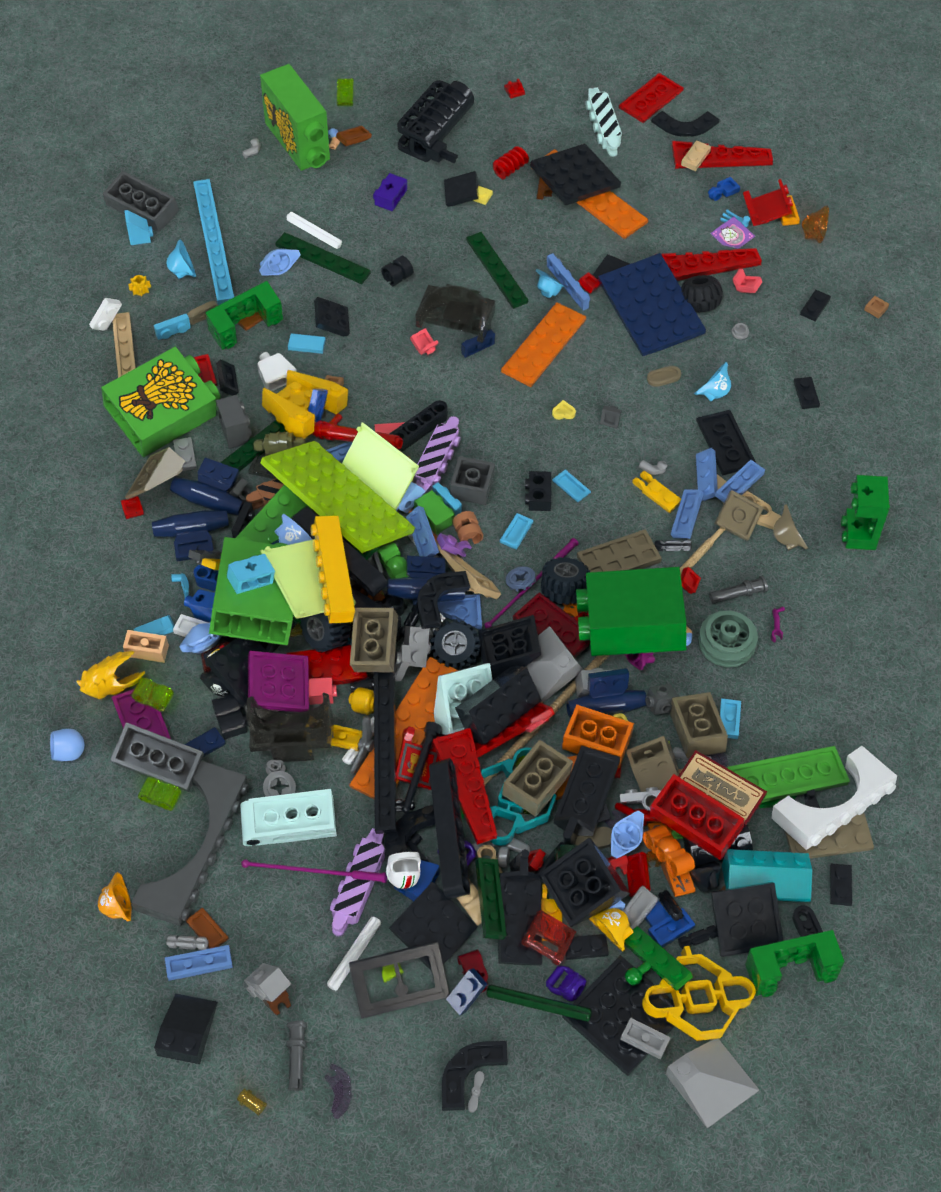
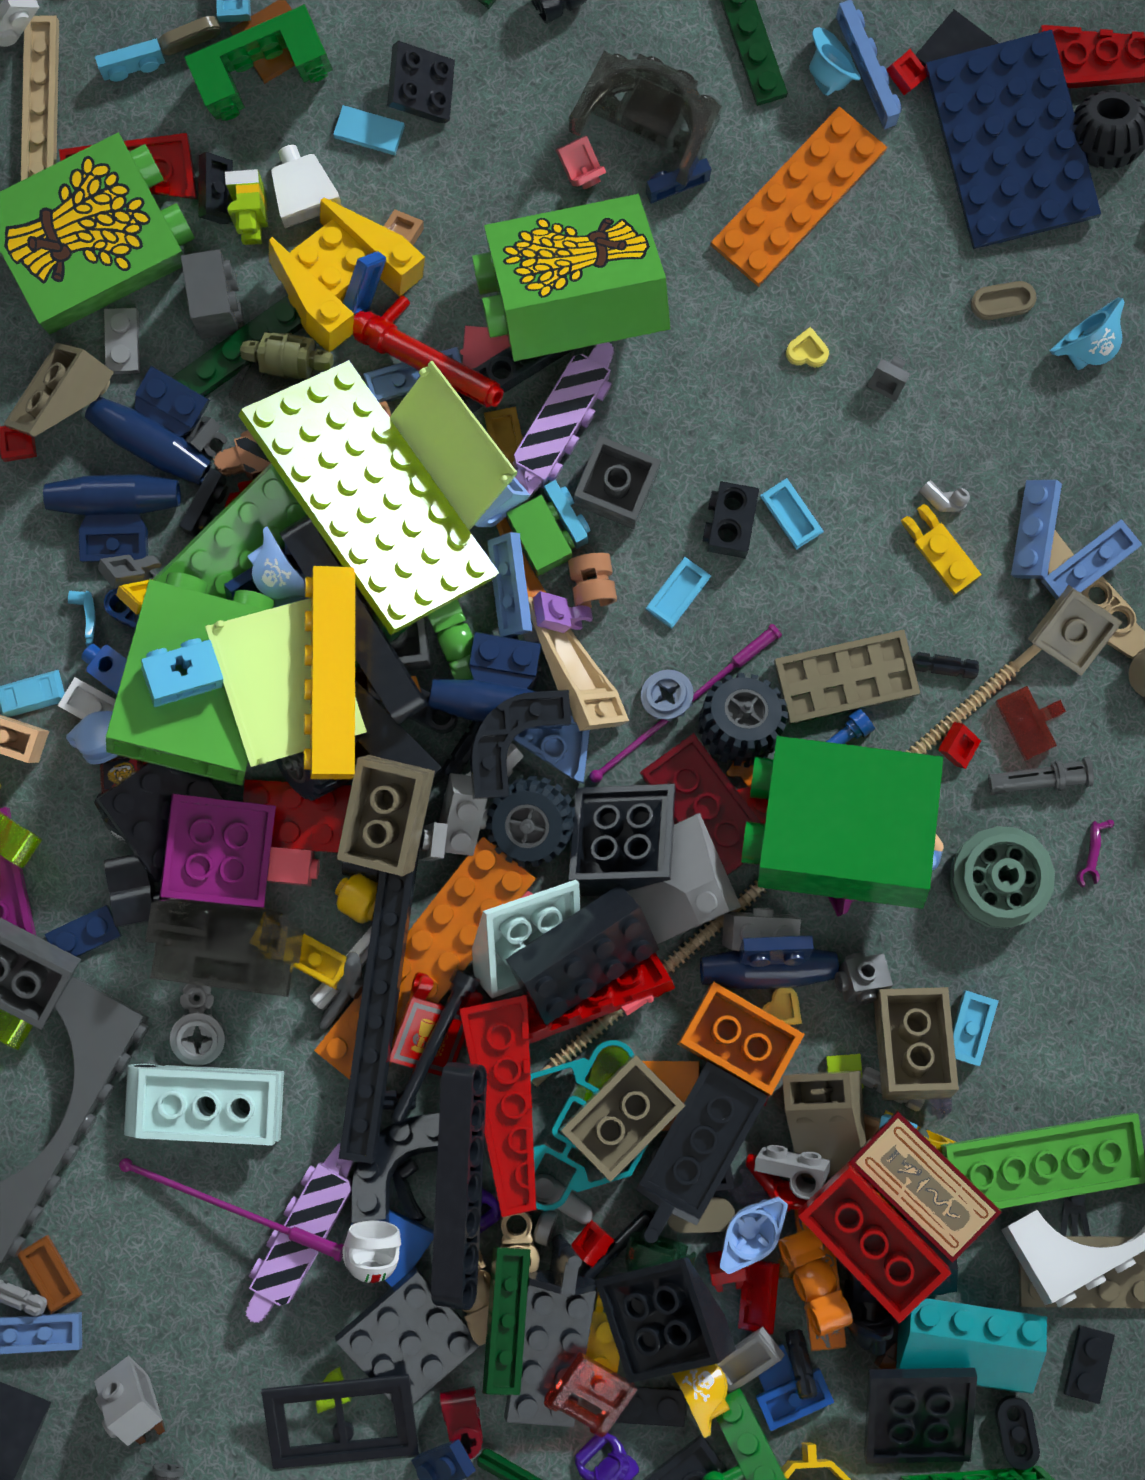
camera: 10 degrees right, 25 degrees up
white axle [327,917,381,991] -> none
medium blue plate [671,489,704,539] -> none
black axle [678,925,717,949] -> none
black tile [696,410,757,476] -> none
none -> lime hips [225,169,268,245]
none -> bright green brick [472,194,670,361]
none -> clear red plate [995,686,1067,761]

